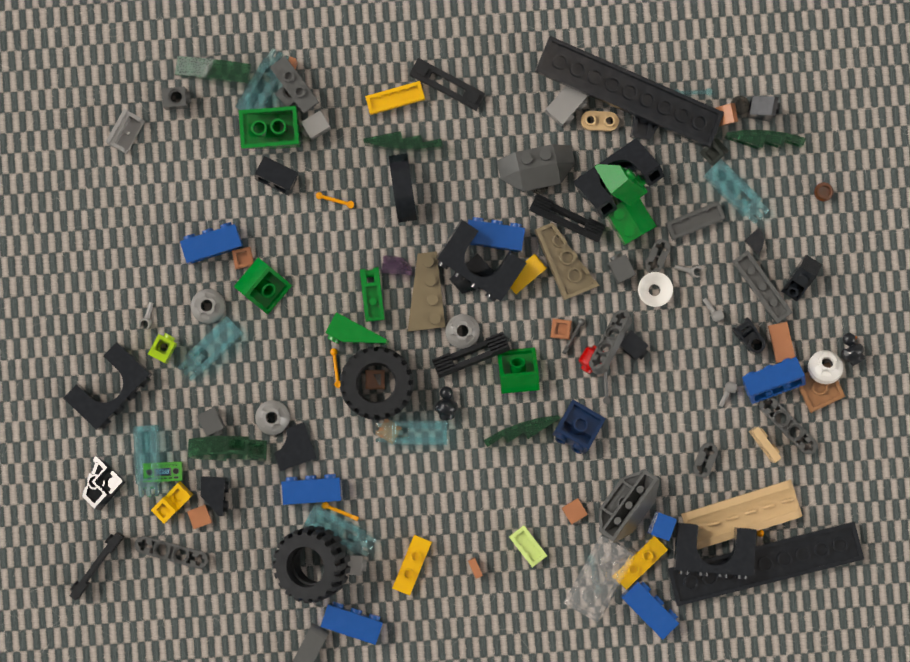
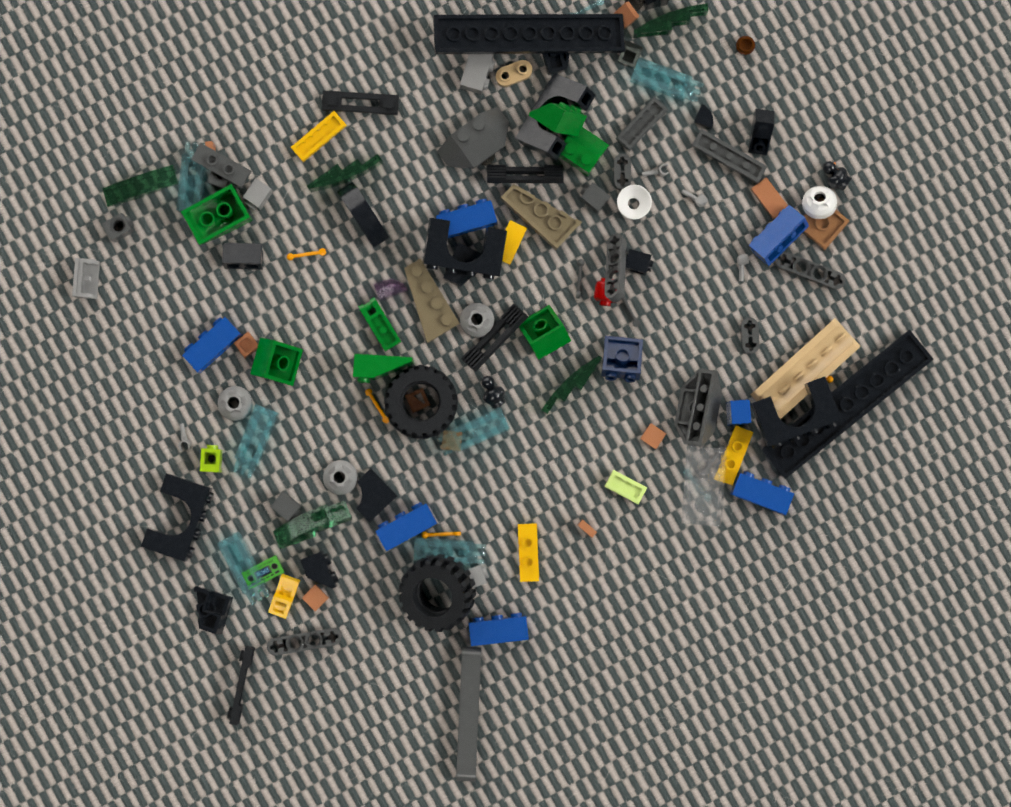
camera: 30 degrees left, 0 degrees up
nougat tile [550,318,572,340] -> none
black piece [731,317,766,354] -> none
tan plate [748,427,781,463] -> none

